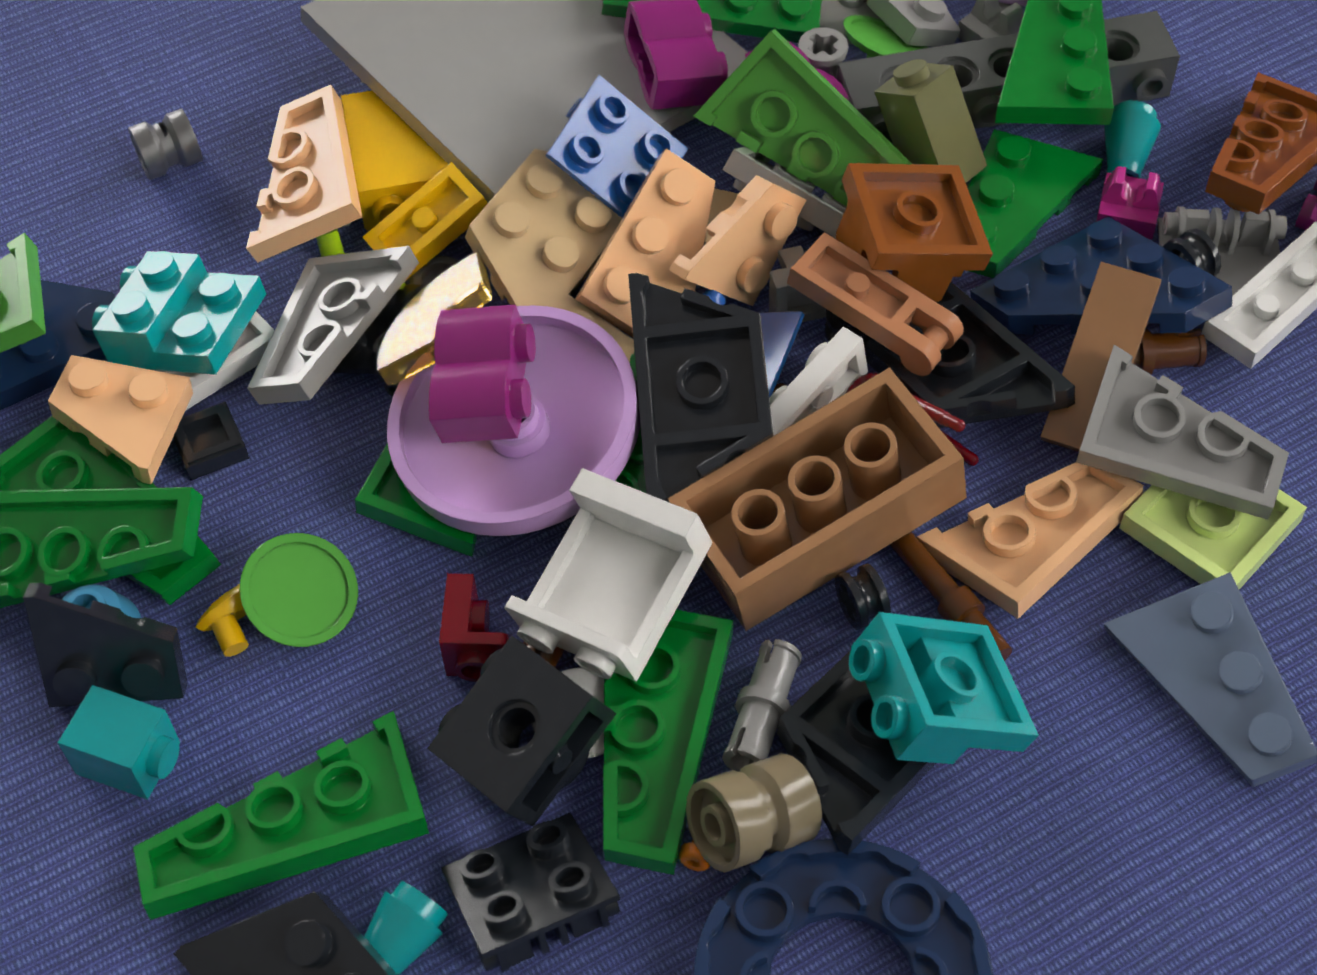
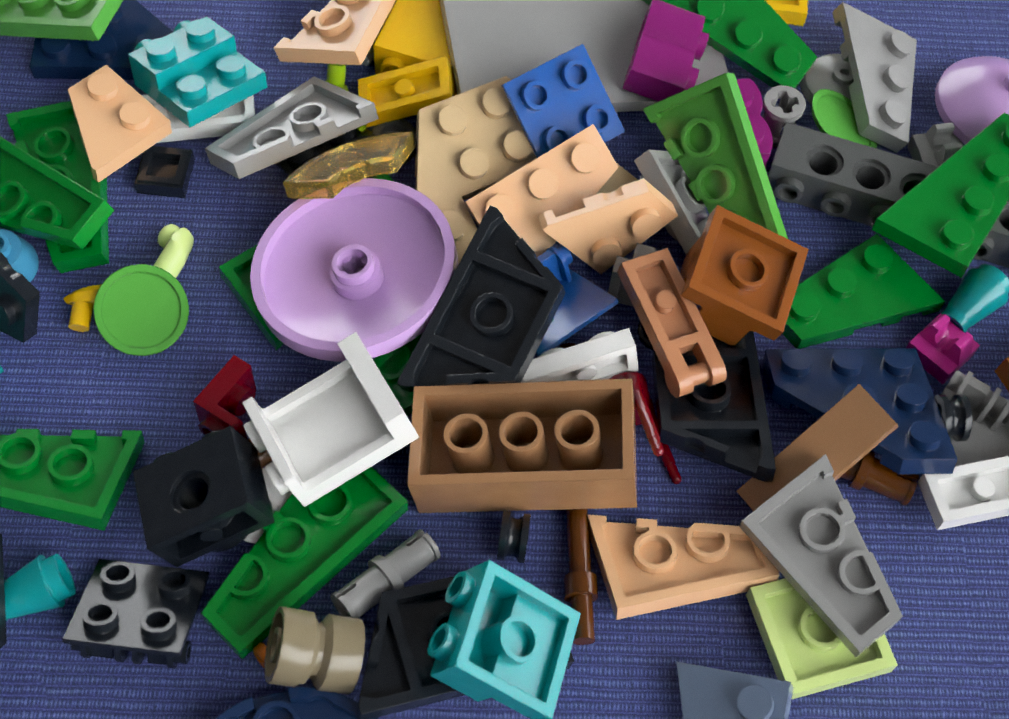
camera: 25 degrees right, 5 degrees up
magenta brick [429,304,536,443] -> none
olive brick [874,59,987,183] -> none
none -> yellowish green arm [153,224,194,278]

